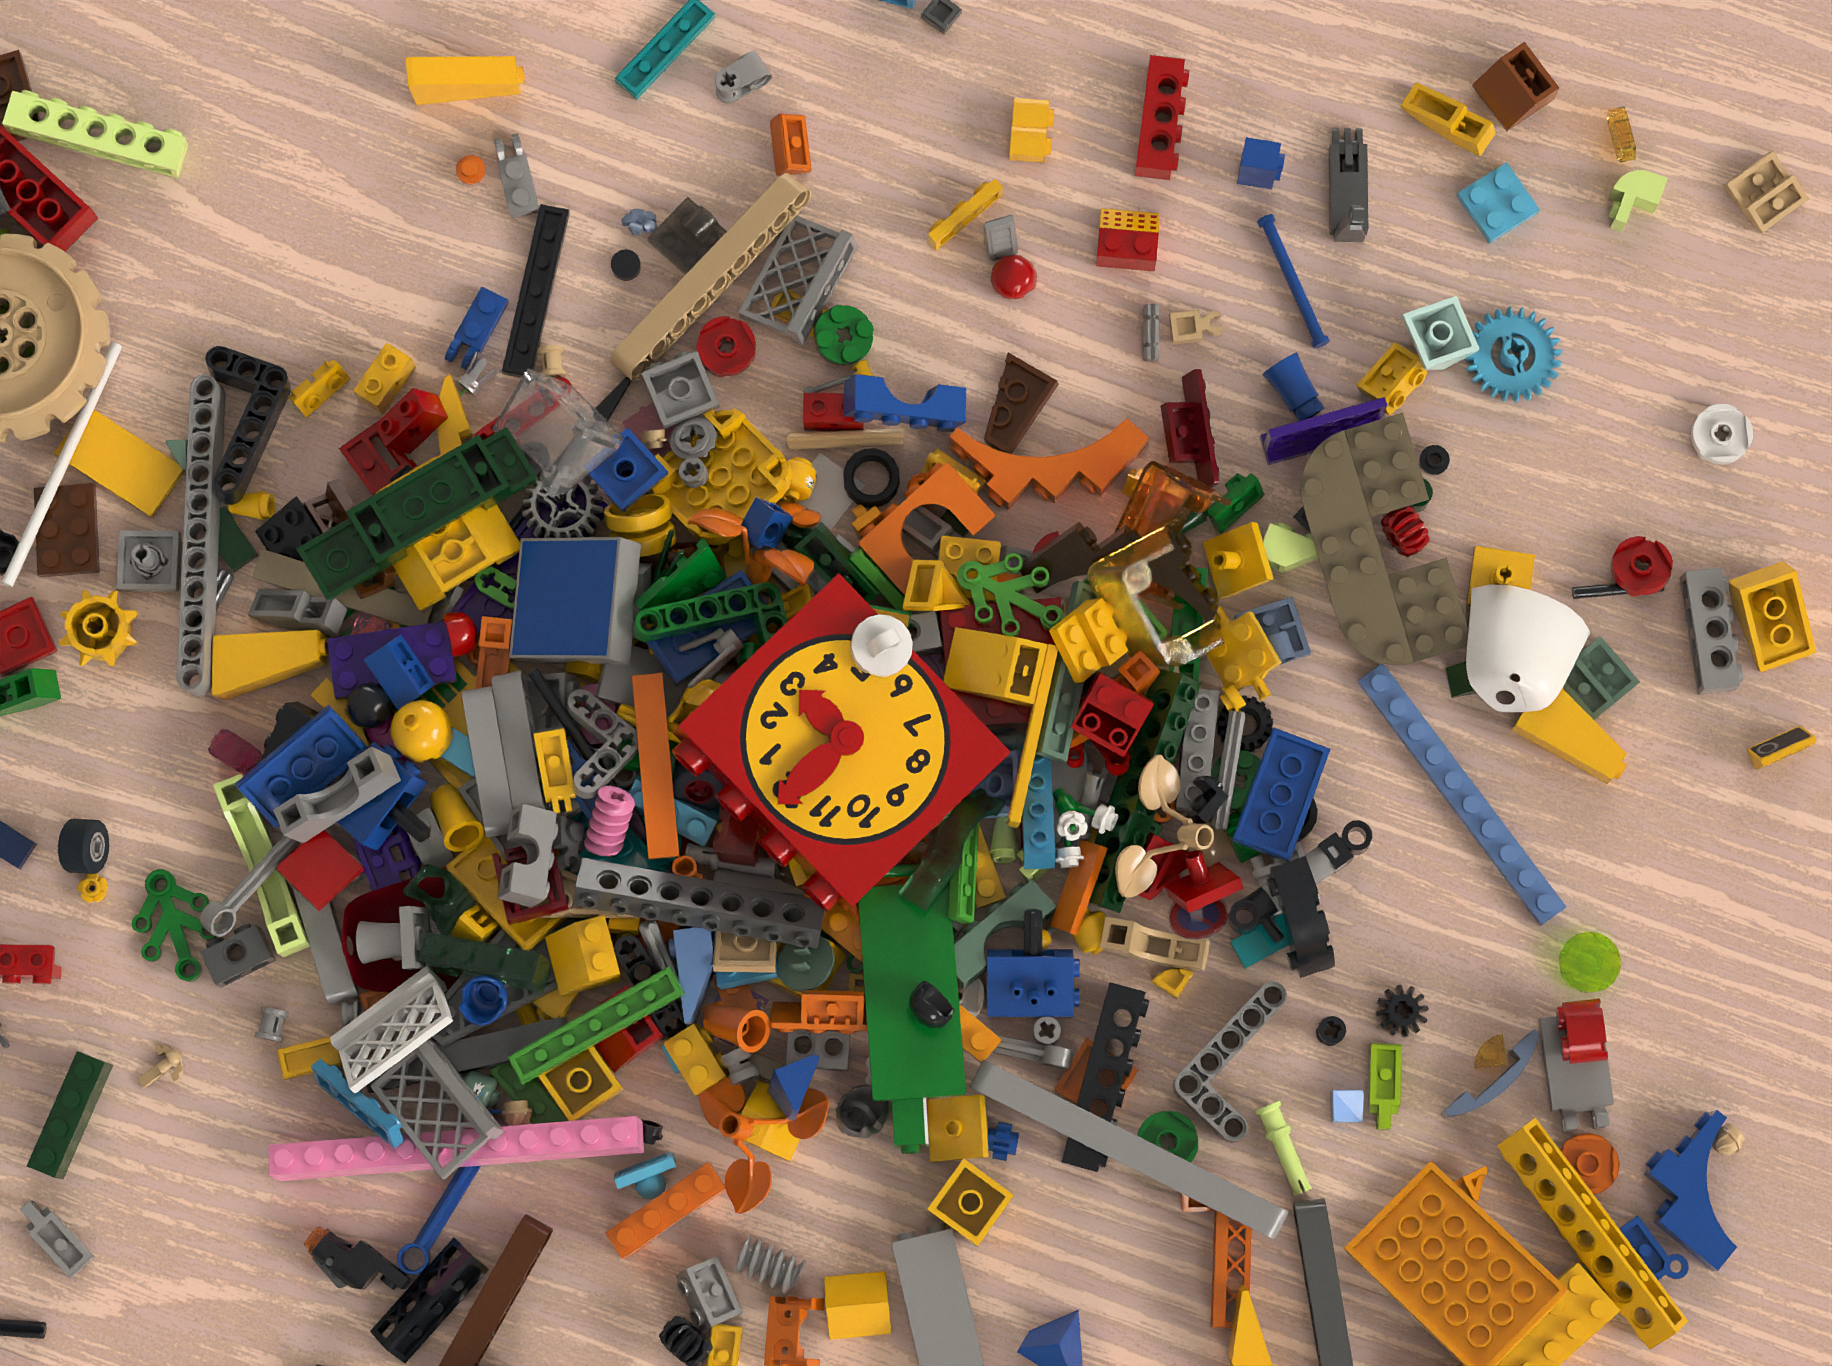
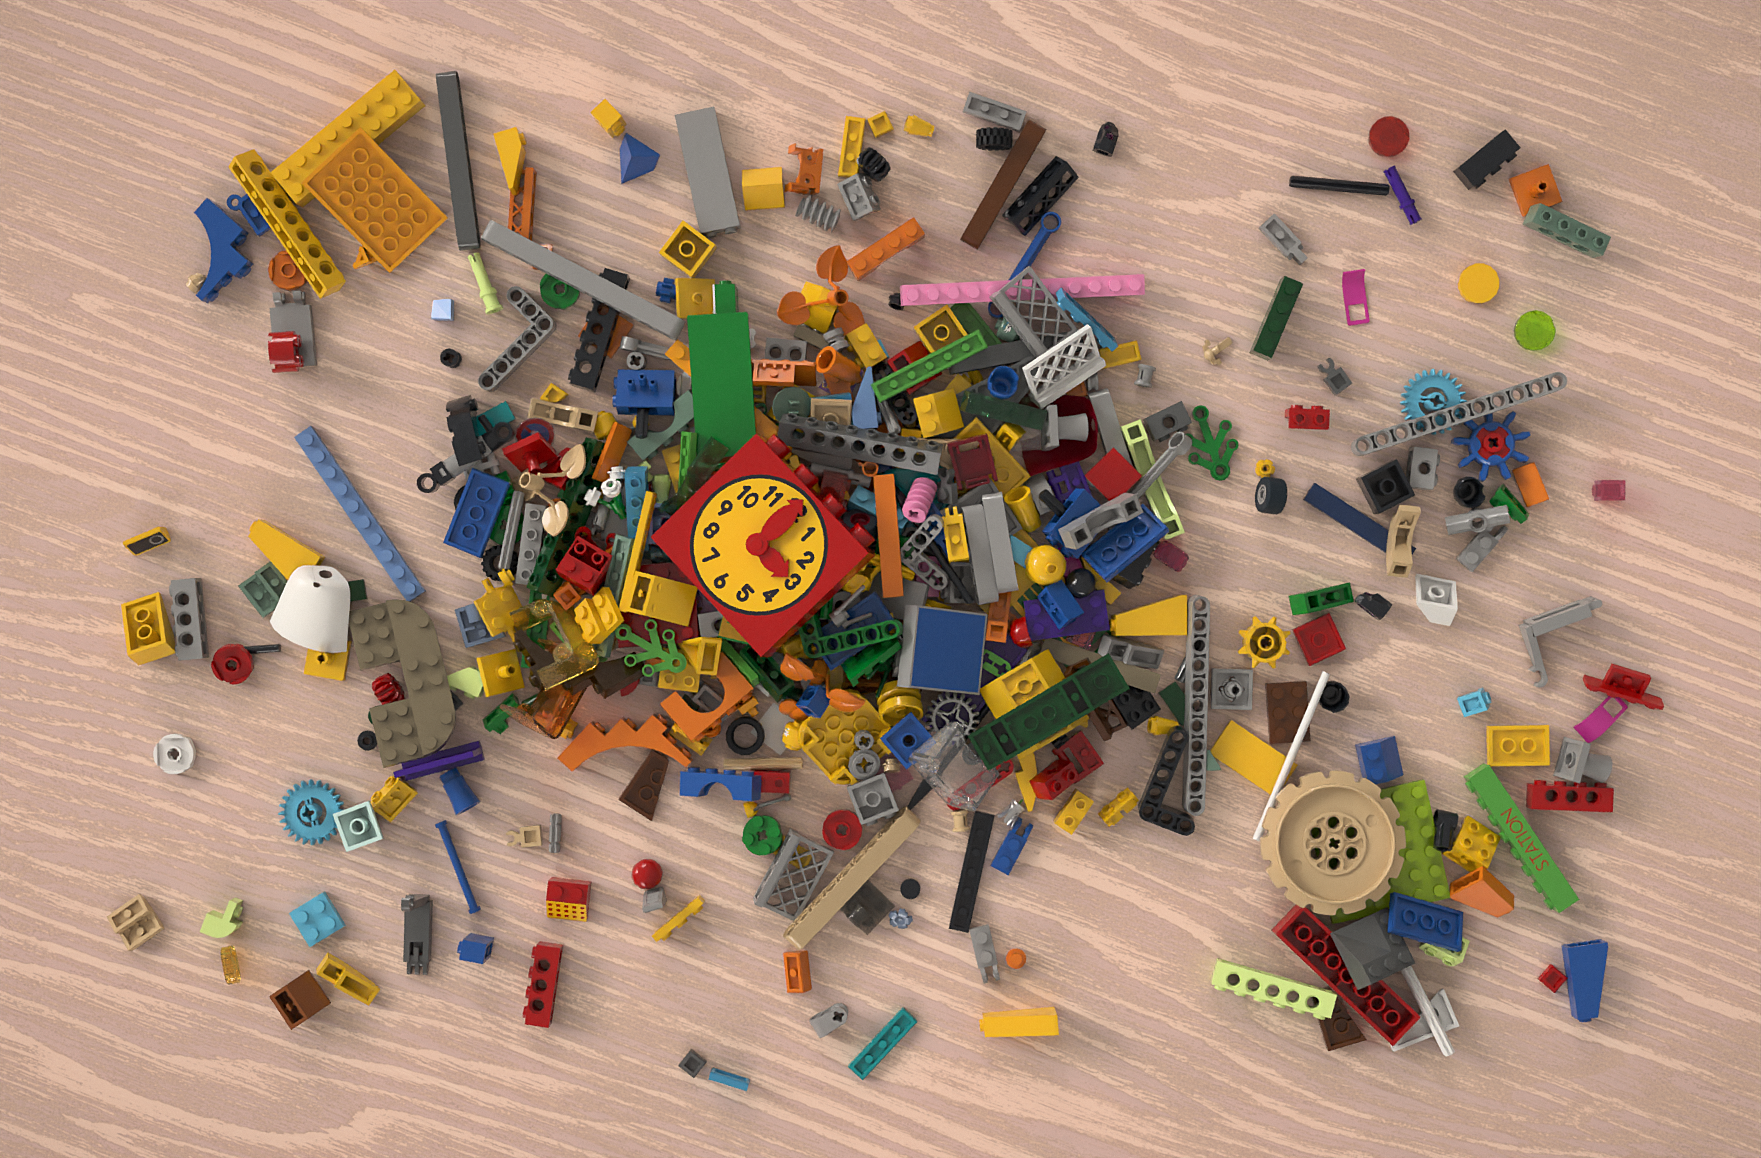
camera: 175 degrees right, 10 degrees up
black plate [304,1226,413,1290] -> none
clear green piece [403,864,477,936] -> none
light grey arch [498,804,558,907] -> none
tan plate [501,1100,533,1126] -> none
medium azure tile [614,1152,676,1200] -> none
blue slope [767,1055,820,1122] -> none
flat silver hair [836,1084,889,1138] -> none
white tile [850,614,913,678] -> none
black hair [909,981,954,1028] -> none
yellow brick [1009,98,1055,163] -> none
dark red bracket [1160,369,1220,491] -> none
black bracket [1185,776,1229,824] -> none
lime hinge [1368,1043,1402,1130] -> none
black gear [1375,985,1429,1038] -> none
sand blue slope [1440,1029,1539,1118] -> none
clear yellow tile [1474,1034,1507,1068] -> none
clear neon green tile [1559,931,1621,993] -> none

